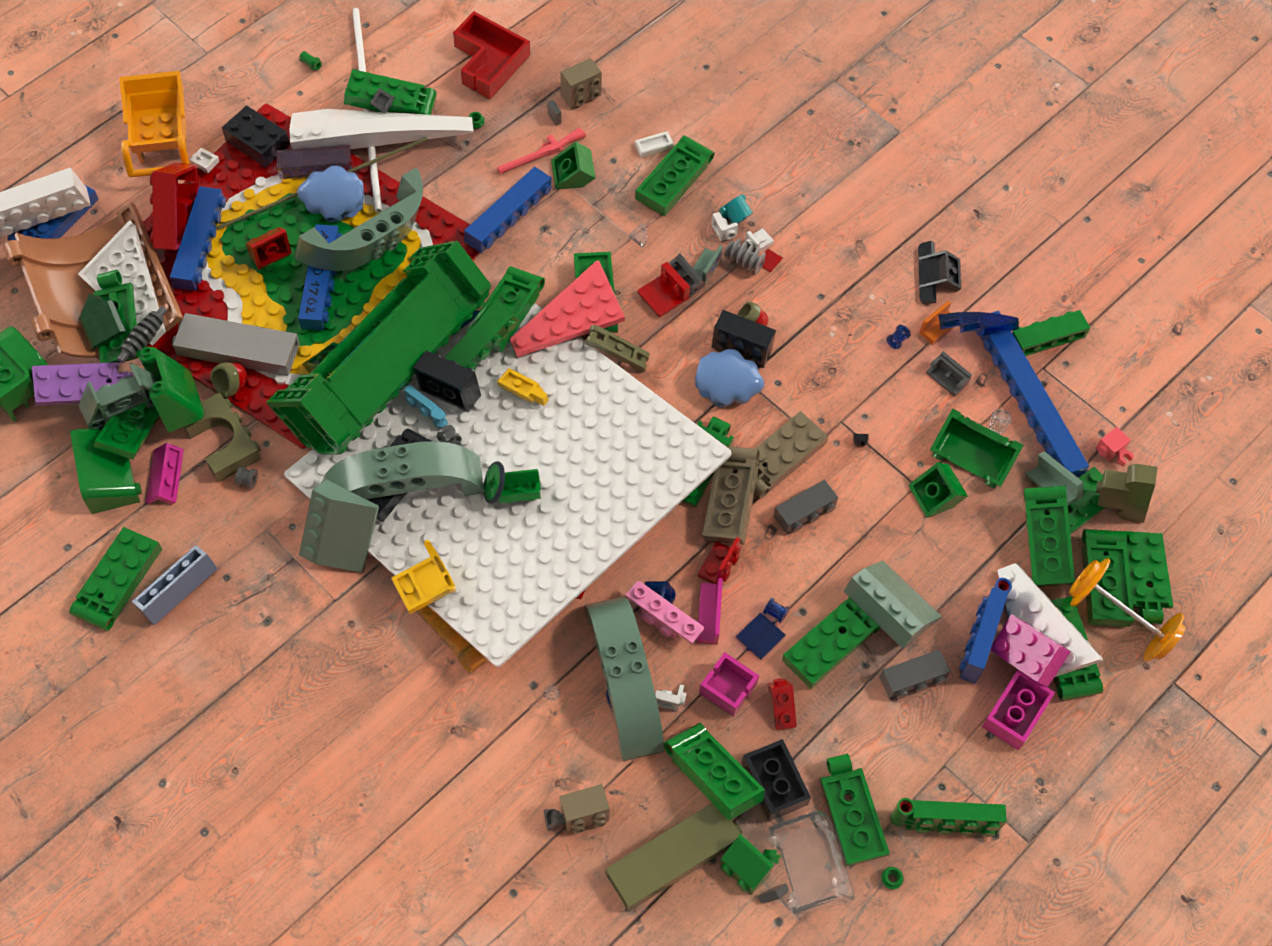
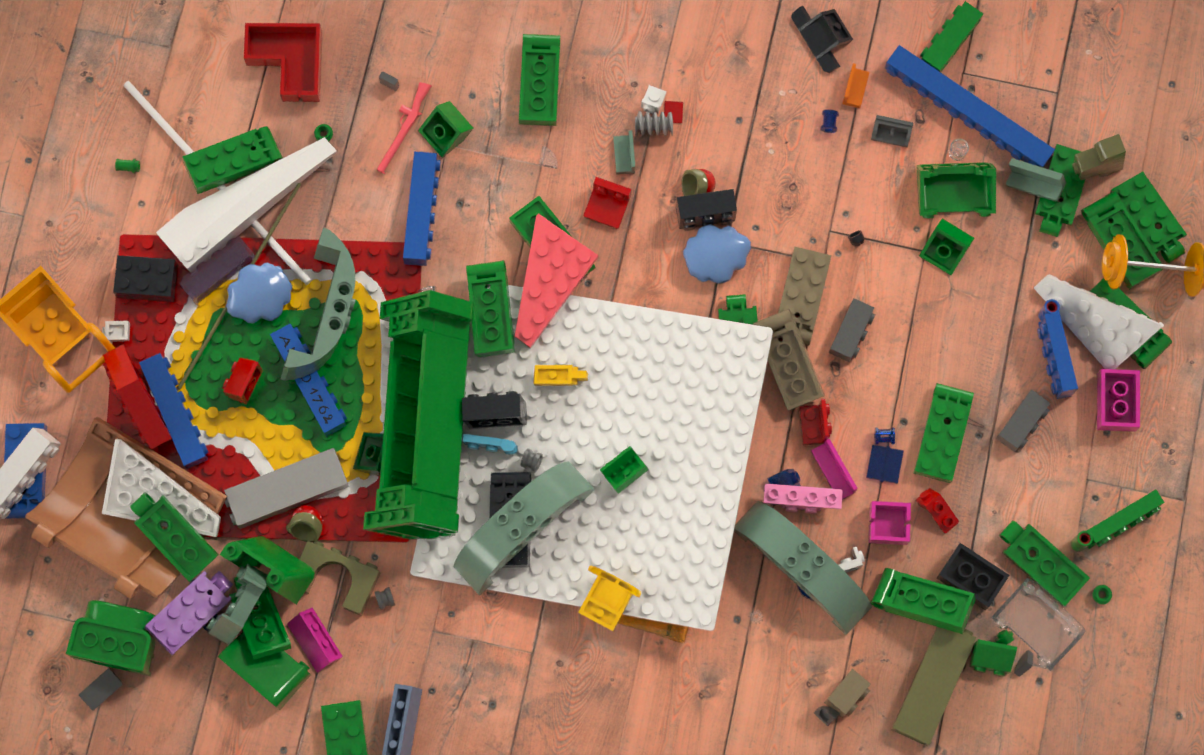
camera: 30 degrees left, 15 degrees up
dark green tile [78,293,127,351] -> none
dark grey piece [117,306,167,363] -> none
sand green slope [299,479,379,573] -> none
dark grey tile [370,88,395,113] -> none
green brick [445,300,519,371] -> none
wheel [484,461,505,504] -> none
dark tan brick [560,58,602,109] -> none
olive plate [585,325,650,373] -> none
white tile [634,131,674,158] -> none
dark grey hinge [669,253,706,298] -> none
white bracket [711,212,738,241] -> none
teal piece [719,194,753,224] -> none
sand green slope [844,560,942,649] -> none
clear blue slope [938,312,1019,336] -> none
brick [991,614,1071,687] -> none
green hinge [1024,486,1075,587] -> none
coral brick [1096,427,1134,467] -> none

